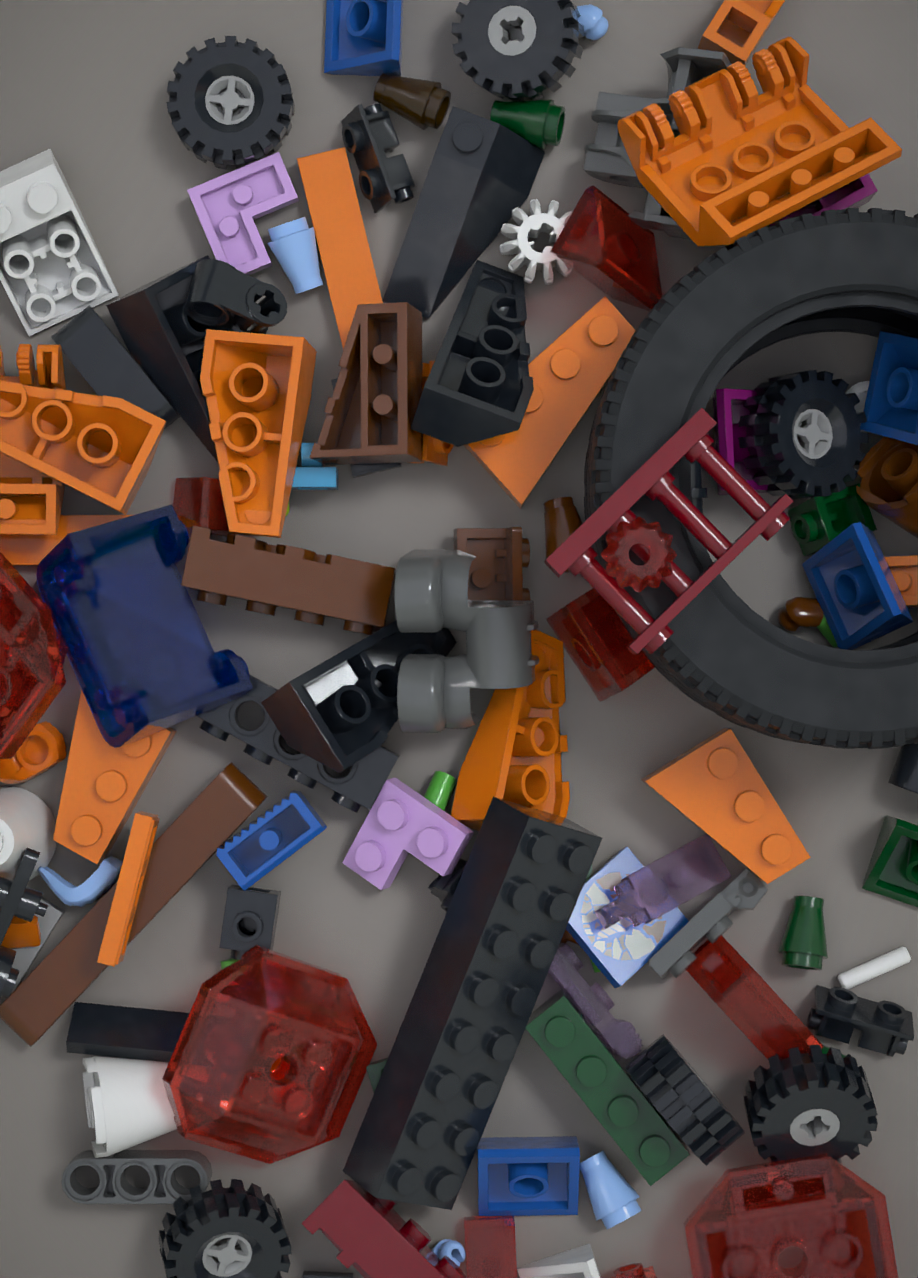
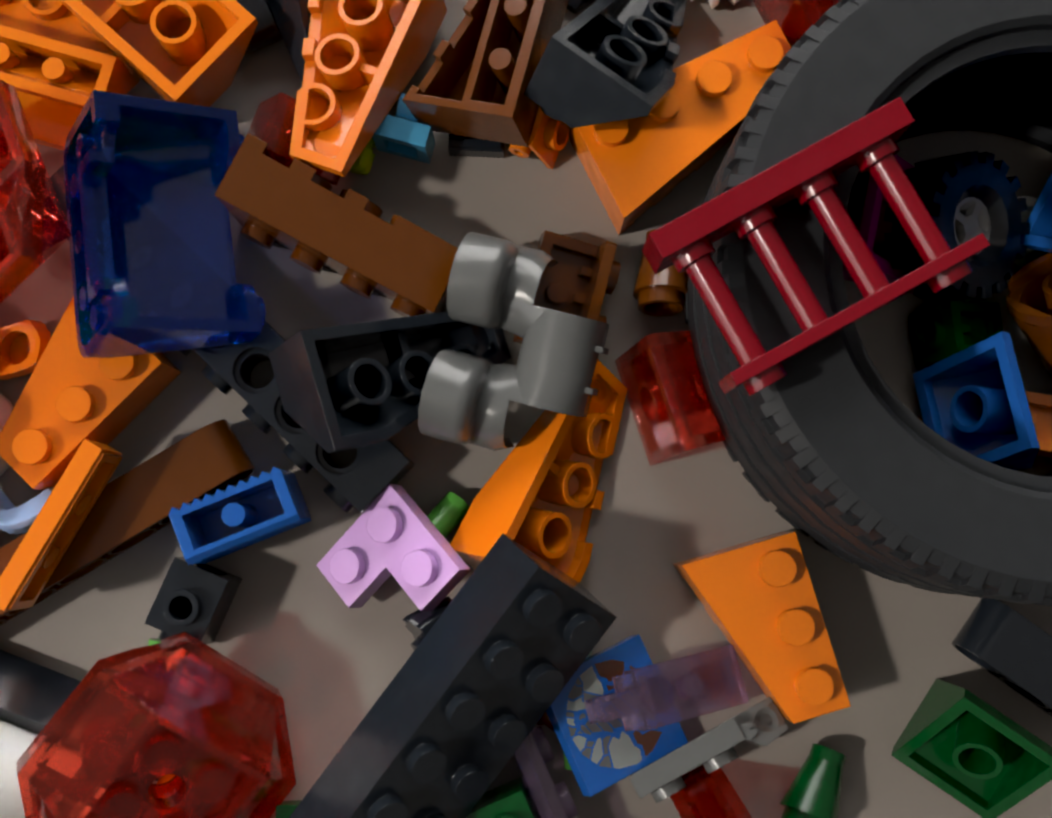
camera: 15 degrees right, 5 degrees down
clear red piece [601,517,677,593] -> none

